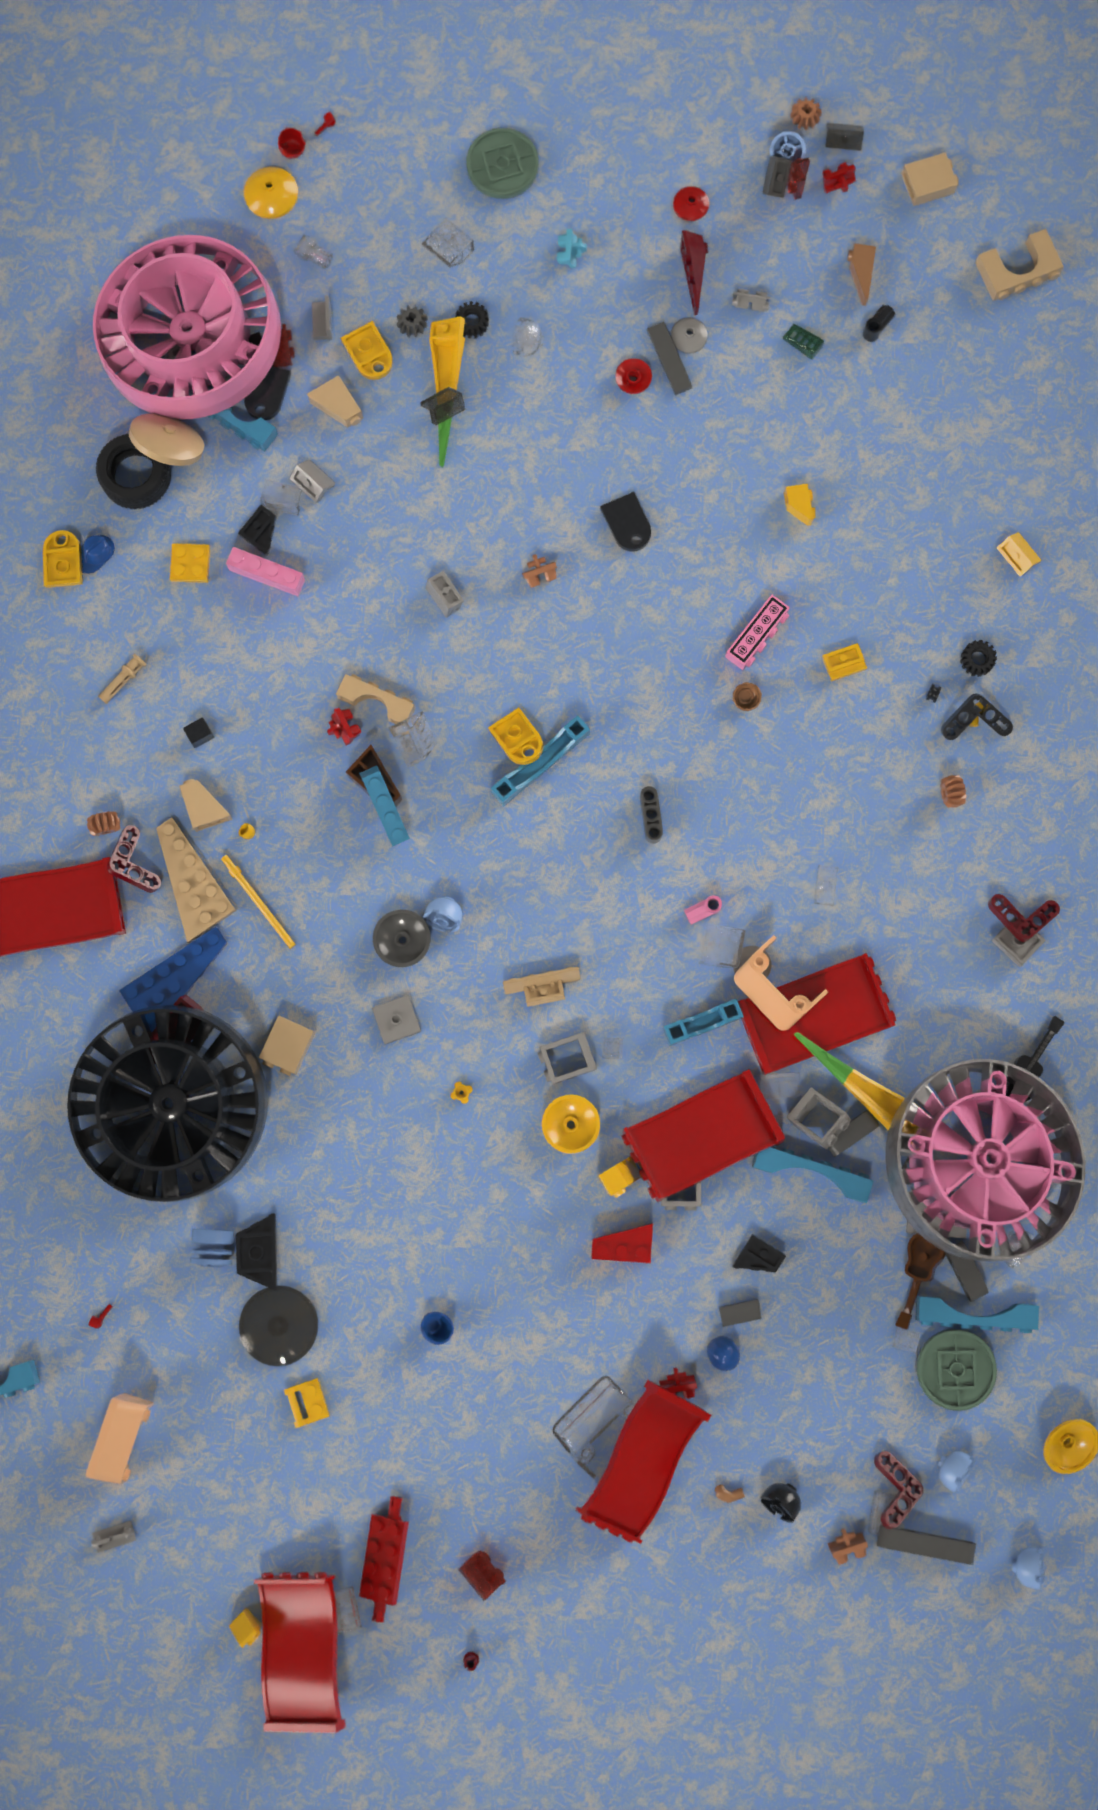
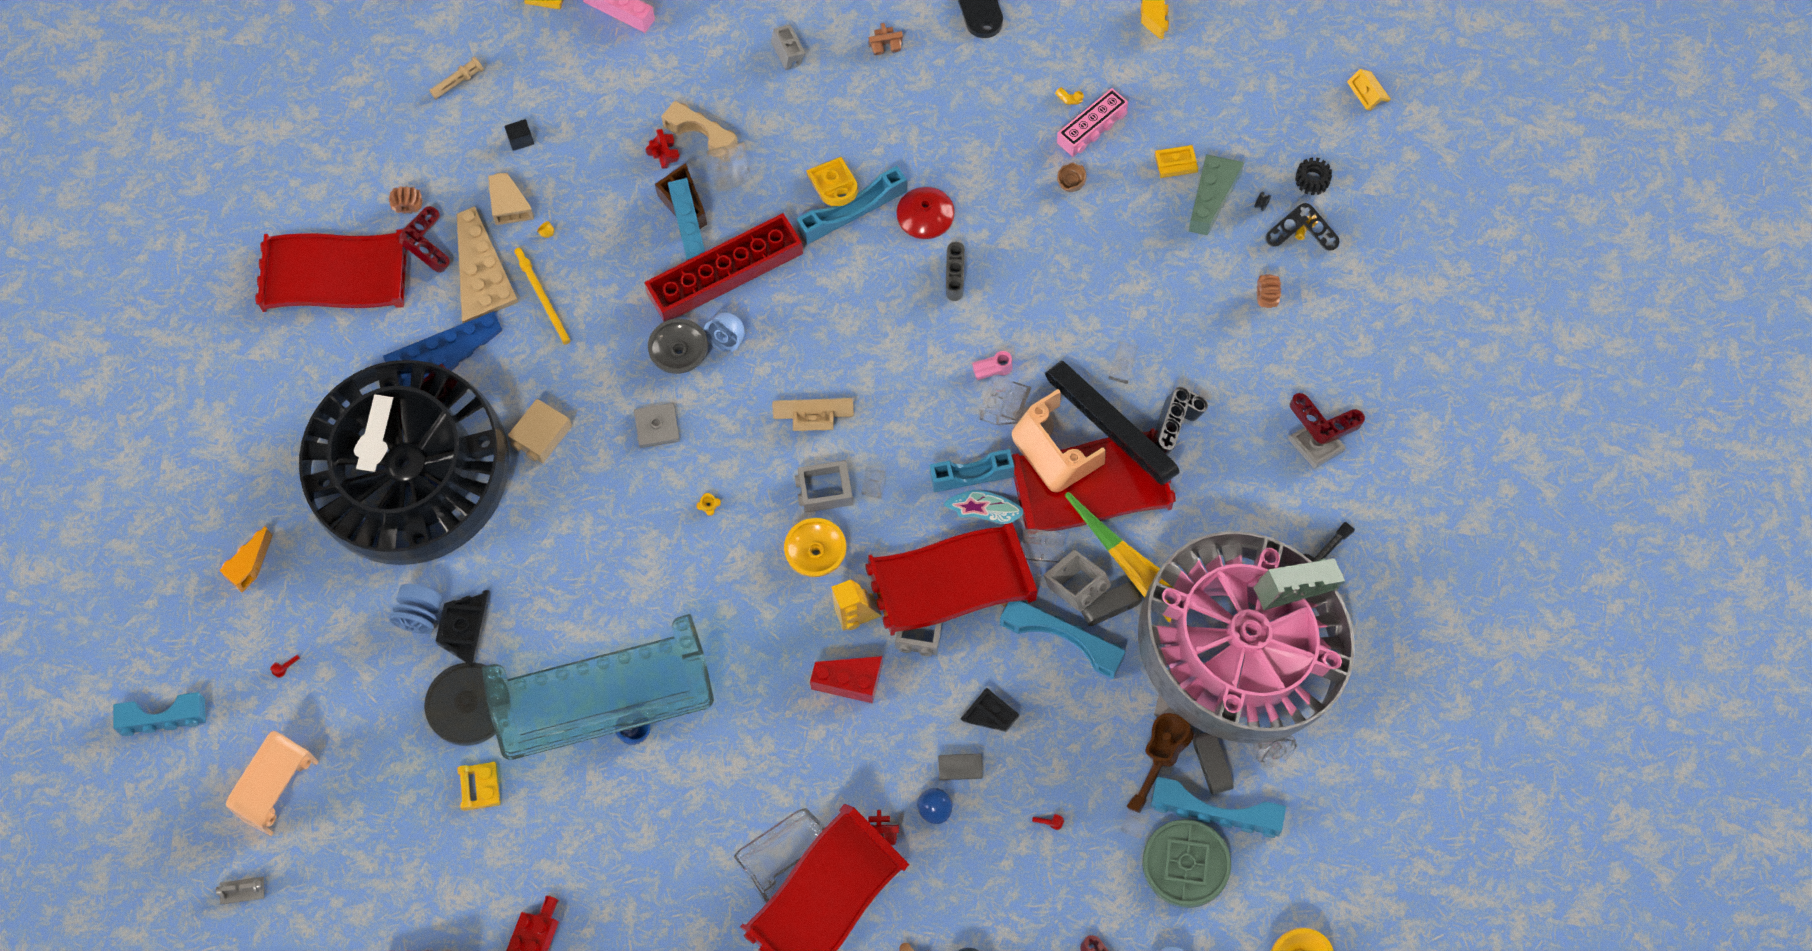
camera: 10 degrees right, 15 degrees down
none -> light orange slope [219,526,272,592]
none -> white sticker [354,394,393,472]
none -> clear light blue windscreen [482,614,714,760]
none -> red brick [644,213,803,322]
none -> red dish [896,187,954,239]
none -> sticker [944,490,1023,524]
none -> red hand [1032,814,1064,830]
none -> black beam [1045,360,1180,485]
none -> yellow arm [1055,87,1084,105]
none -> black beam [1152,387,1208,455]
none -> sand green wedge [1188,154,1244,236]
none -> wedge [1254,558,1345,610]

